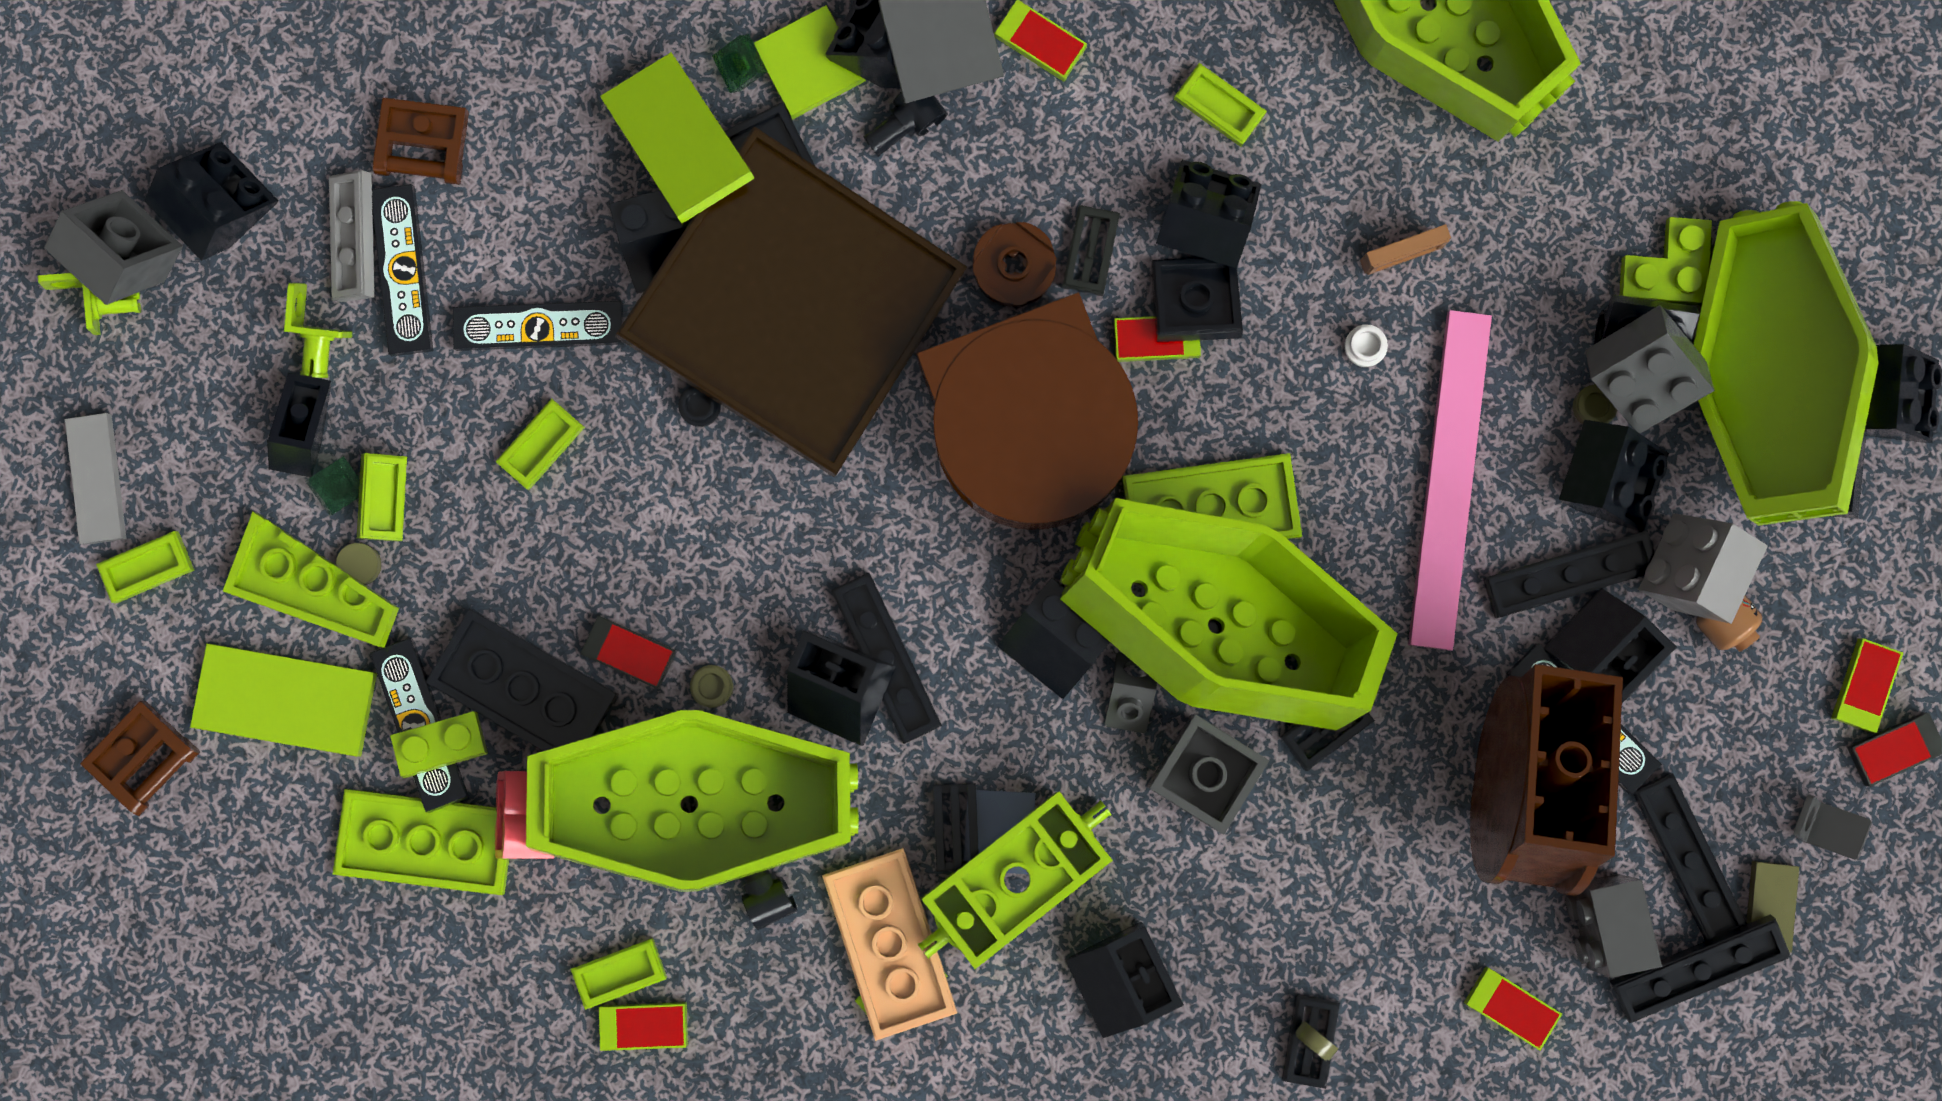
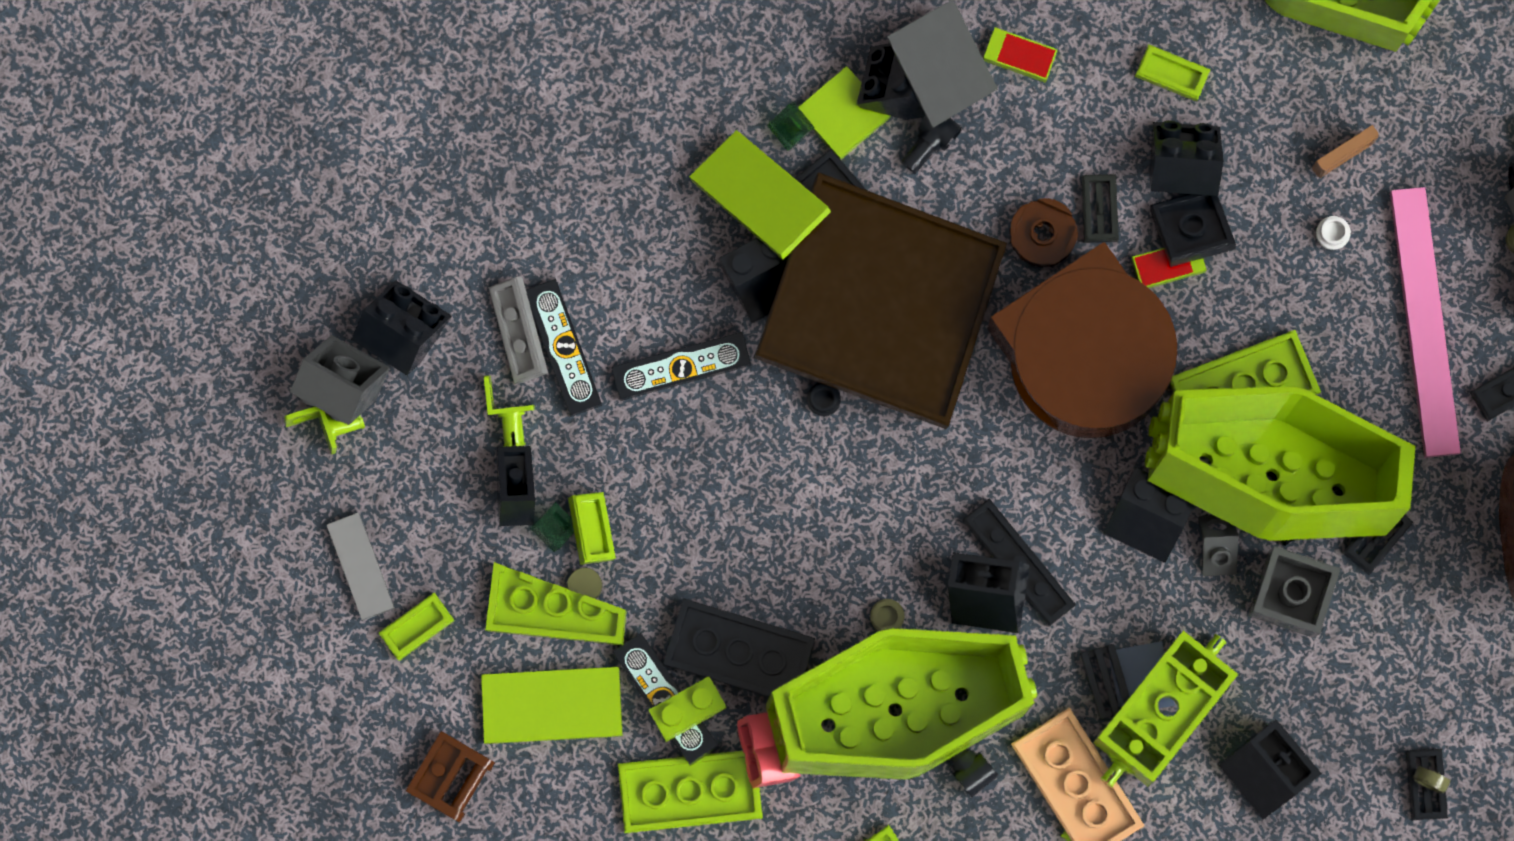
camera: 10 degrees left, 5 degrees down
reddish brown plate [373,97,469,185] -> none
lime tile [495,398,585,490] -> none
red tile [580,615,677,689] -> none

